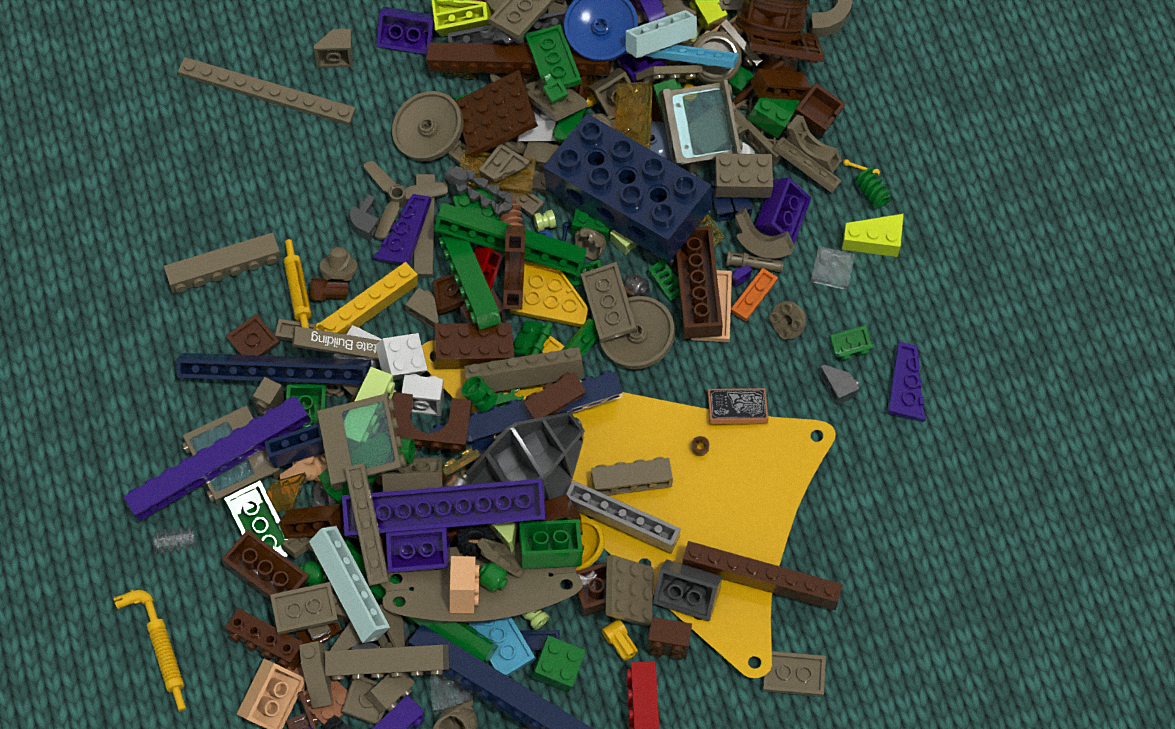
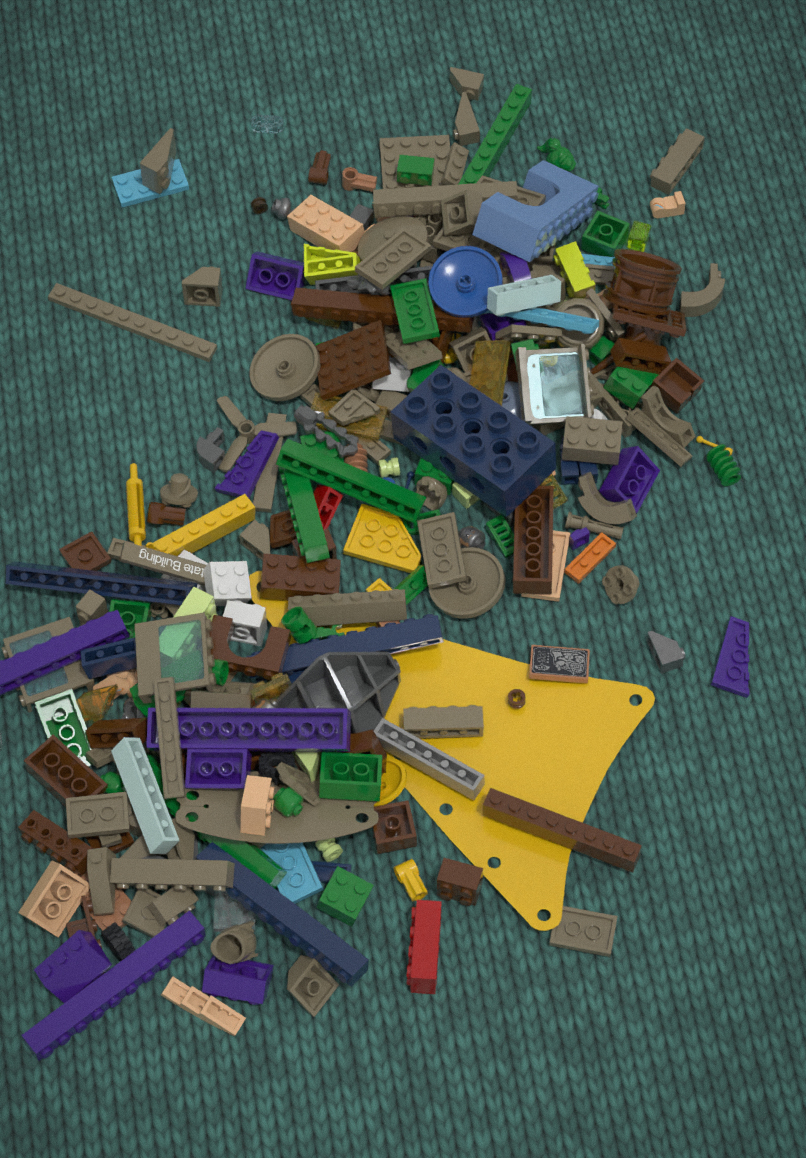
camera: 10 degrees right, 5 degrees down
dark tan brick [164,232,281,293] -> none
reddish brown arch [503,225,526,310] -> none
green plate [513,320,553,357] -> none
reddish brown brick [524,372,587,419] -> none
green plate [541,70,569,105] -> none
dark tan plate [606,555,653,627] -> none
dark grey slope [652,559,723,621] -> none
clear plate [811,246,855,290] -> none
green bracket [829,325,875,360] -> none
neon yellow wedge [842,214,903,257] -> none

